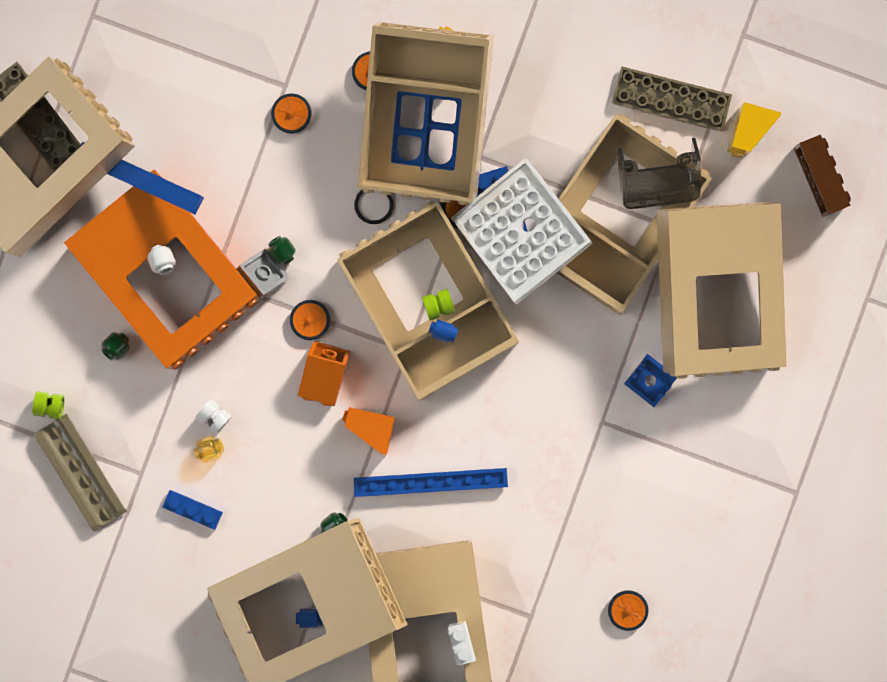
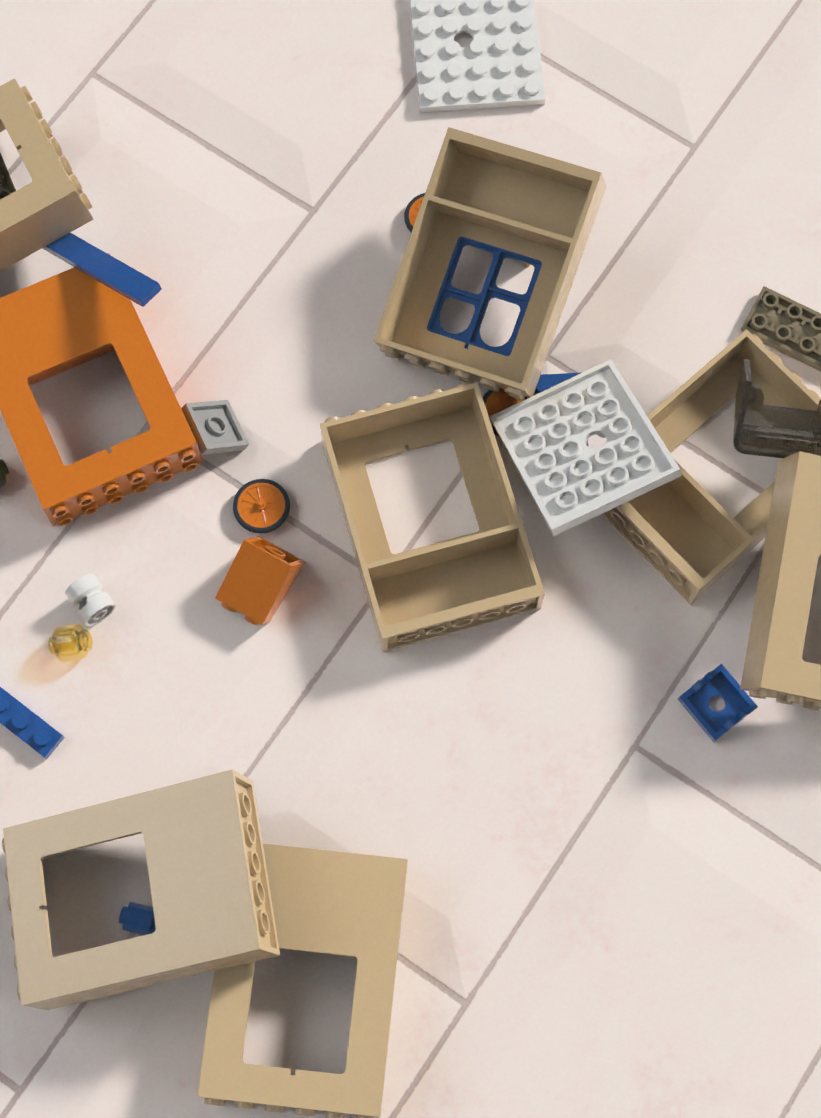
camera: 15 degrees right, 15 degrees down
white head [147,245,176,275] -> none
dark green head [267,236,296,265] -> none
orange wheel [271,93,312,134] -> none
orange slope [342,407,395,455] -> none
blue plate [353,468,508,497] -> none
black piece [354,189,394,224] -> none
lime wheel [422,288,455,321] -> none
blue brick [428,319,458,343] -> none
white brick [447,621,476,666] -> none
orange wheel [608,590,649,631] -> none

